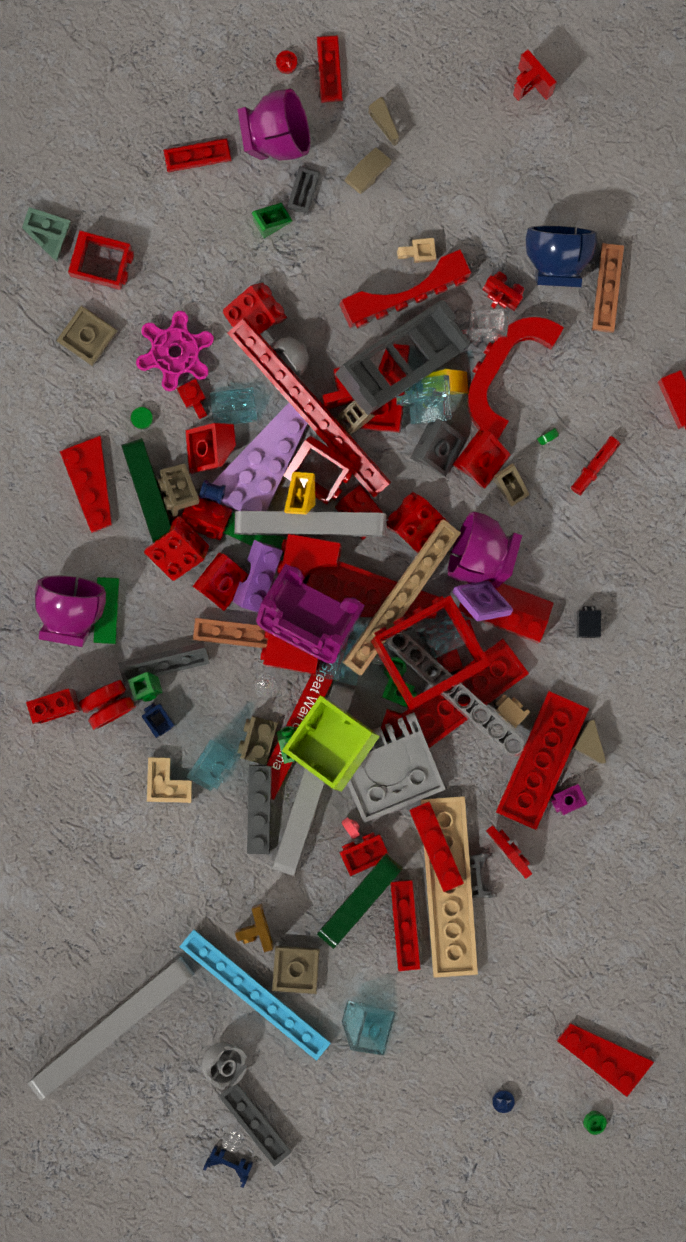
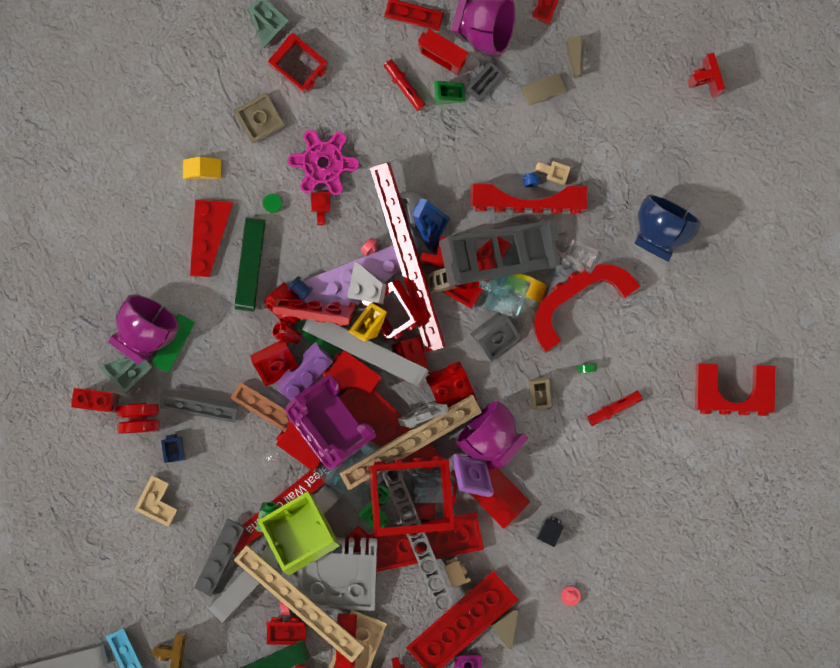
camera: 25 degrees right, 0 degrees up
green brick [128,672,163,702] -> none
red bracket [144,516,209,581] -> none
dark tan bracket [157,463,199,517] -> none
red slope [185,423,236,474] -> none
clear light blue slope [187,739,236,791] -> none
clear light blue bracket [210,387,258,424] -> none
red bracket [223,282,287,335] -> none
dark tan bracket [237,716,278,765] -> none
red bracket [453,430,511,489] -> none
red hips [482,271,525,311] -> none
nougat plate [592,243,624,333] -> none
none -> sand green wing [99,357,153,394]
none -> yellow slope [183,157,221,179]
none -> tan plate [234,545,365,662]
none -> red wing [272,299,356,326]
none -> red cone [272,322,302,344]
none -> light grey wing [347,262,387,304]
none -> coral tile [361,238,378,256]
none -> red pin [383,59,426,111]
none -> light grey wing [398,403,449,428]
none -> blue wing [412,198,450,252]
none -> red window [418,29,469,76]
none -> blue plate [522,172,541,187]
none -> coral tile [561,586,581,606]

